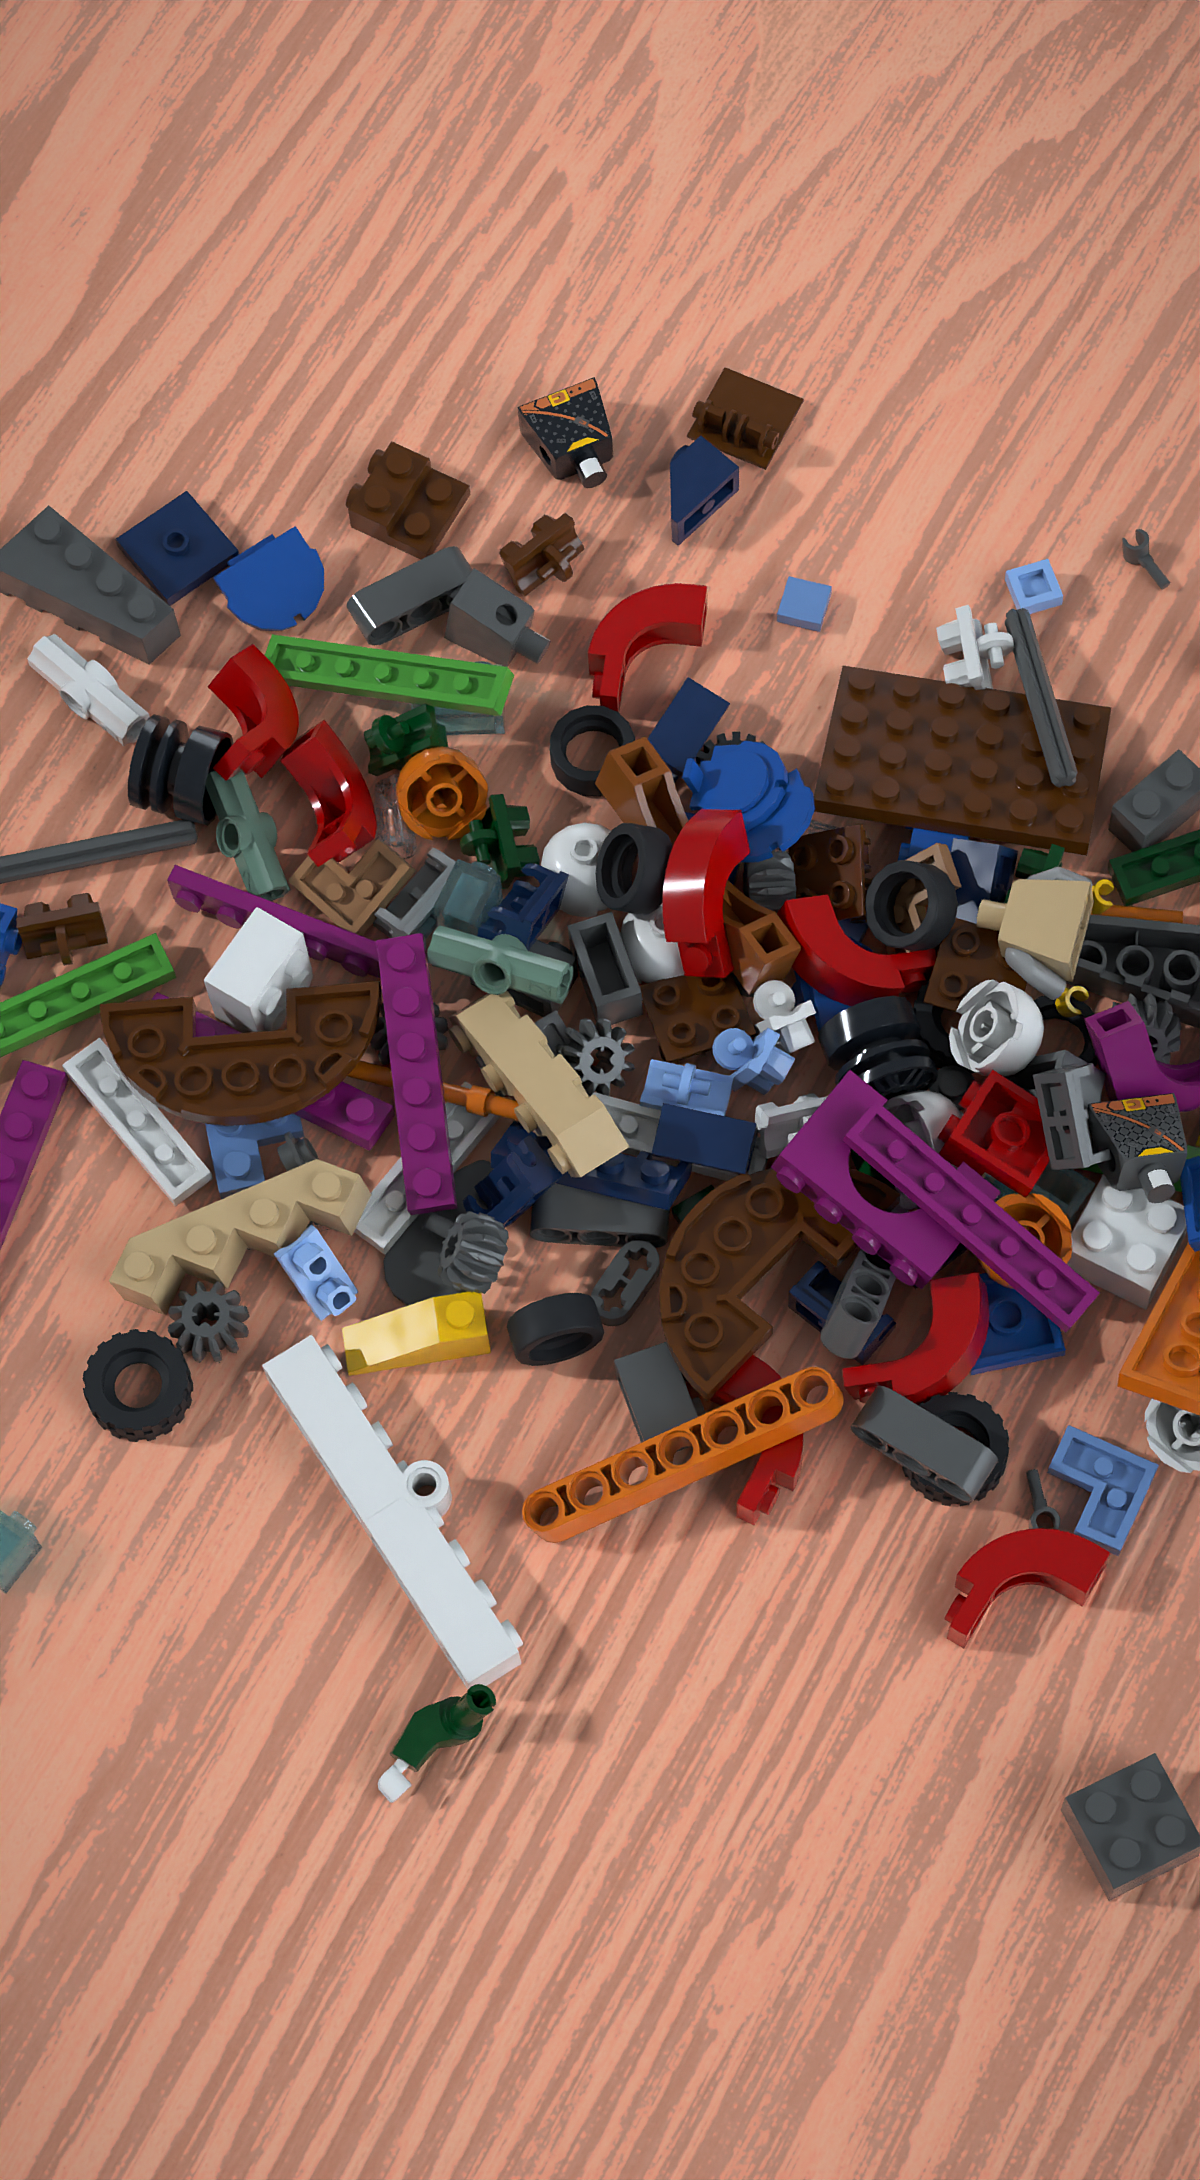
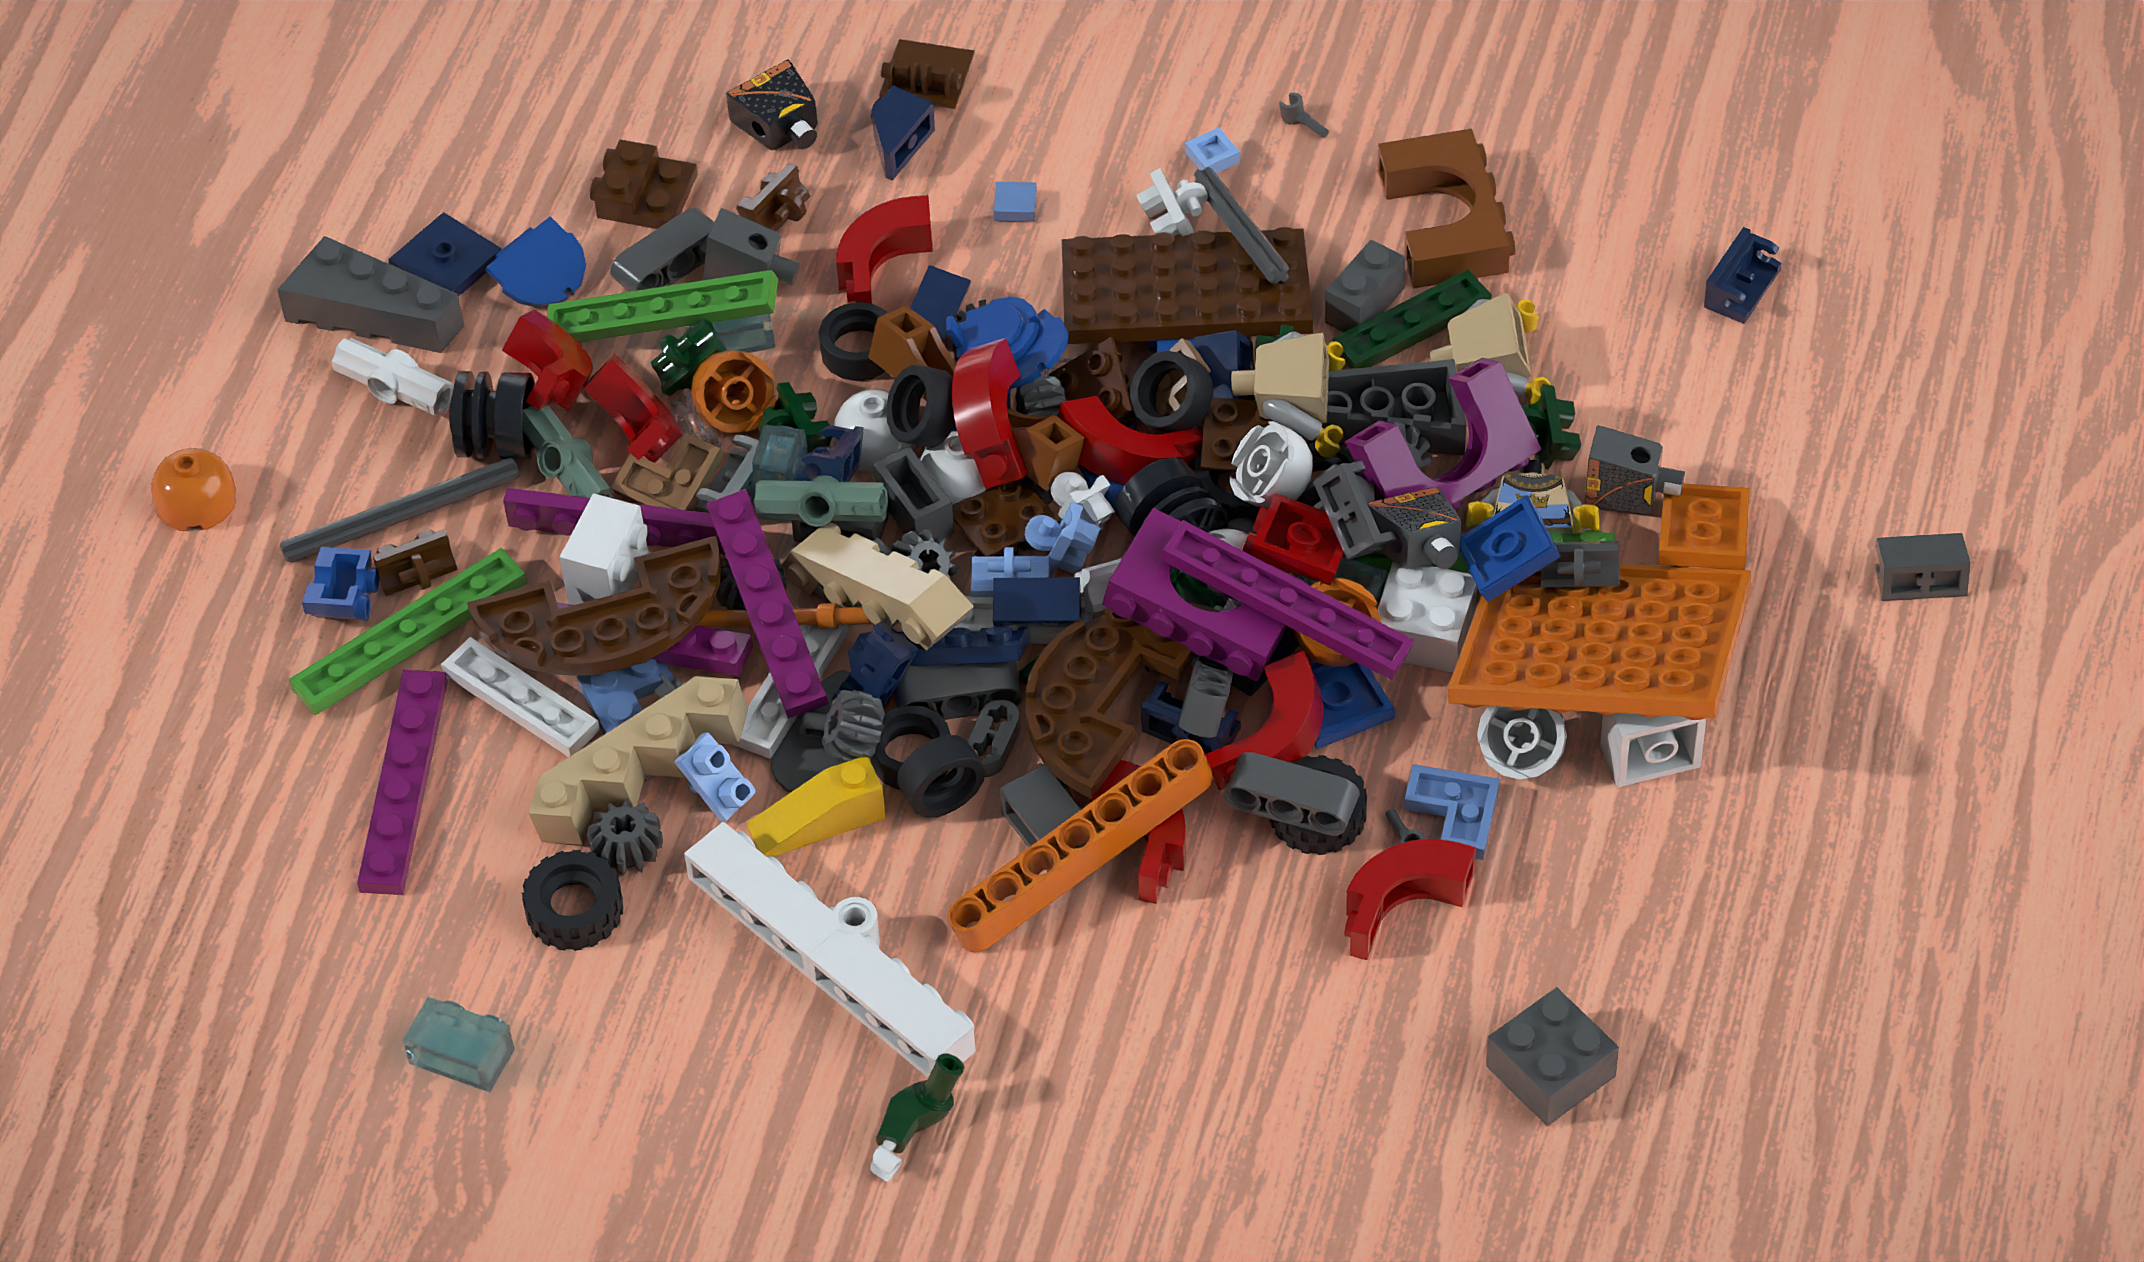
camera: 15 degrees left, 15 degrees down
none -> black tyre [870,705,951,790]

